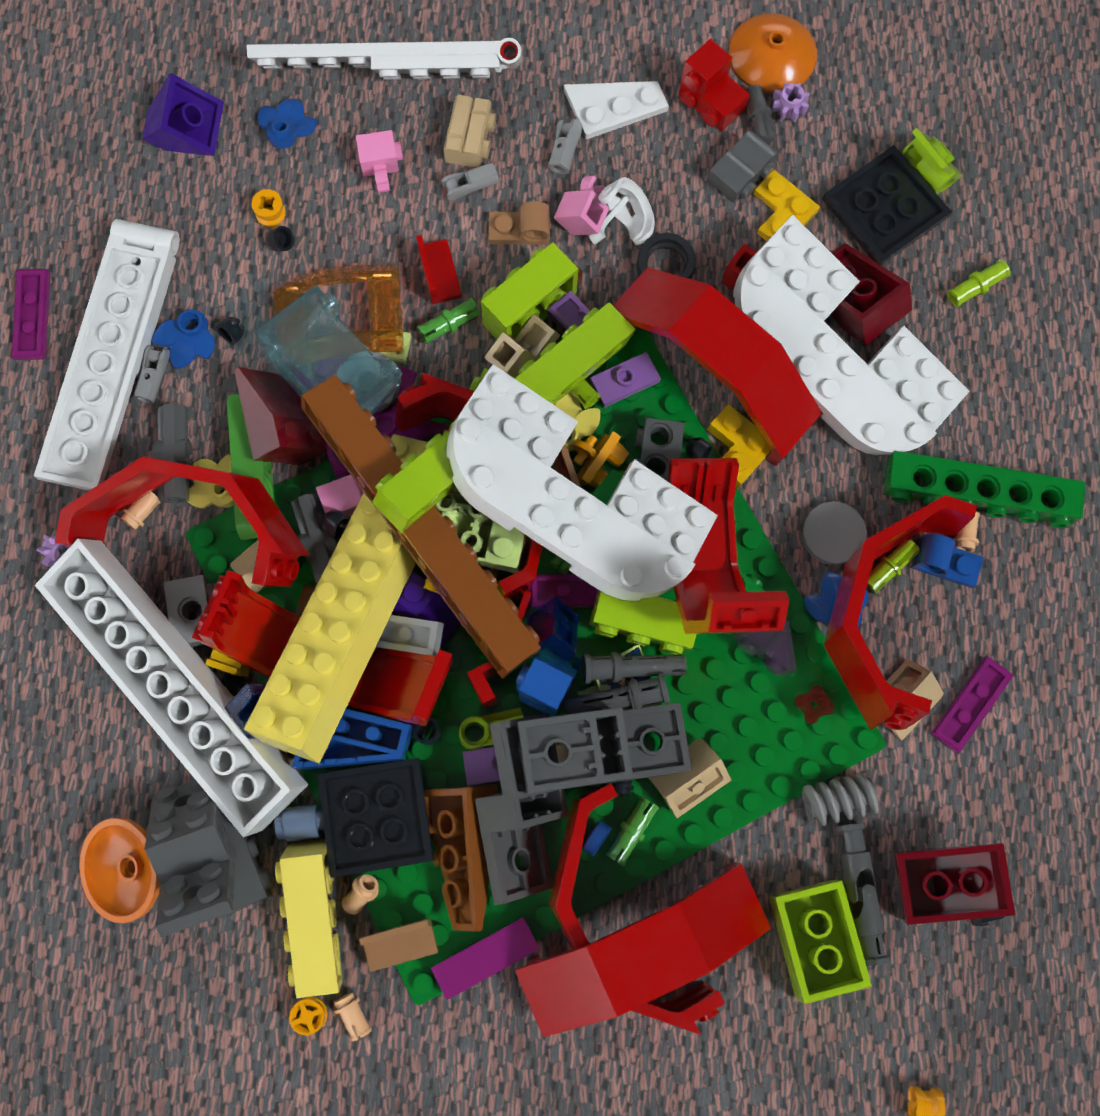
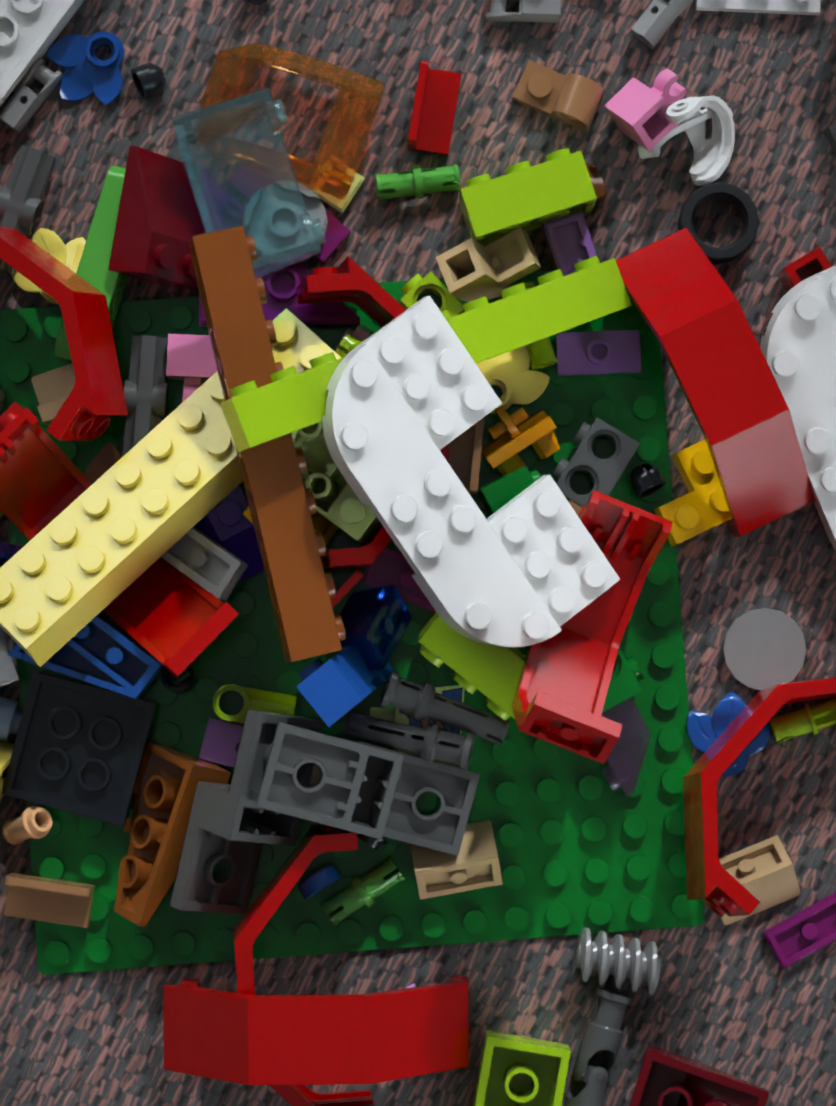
camera: 20 degrees right, 10 degrees up
black hinge [322,509,351,539] -> none
magenta tile [431,917,540,1000] -> none
red panel [467,661,498,711] -> none
clear red plate [794,685,834,724] -> none

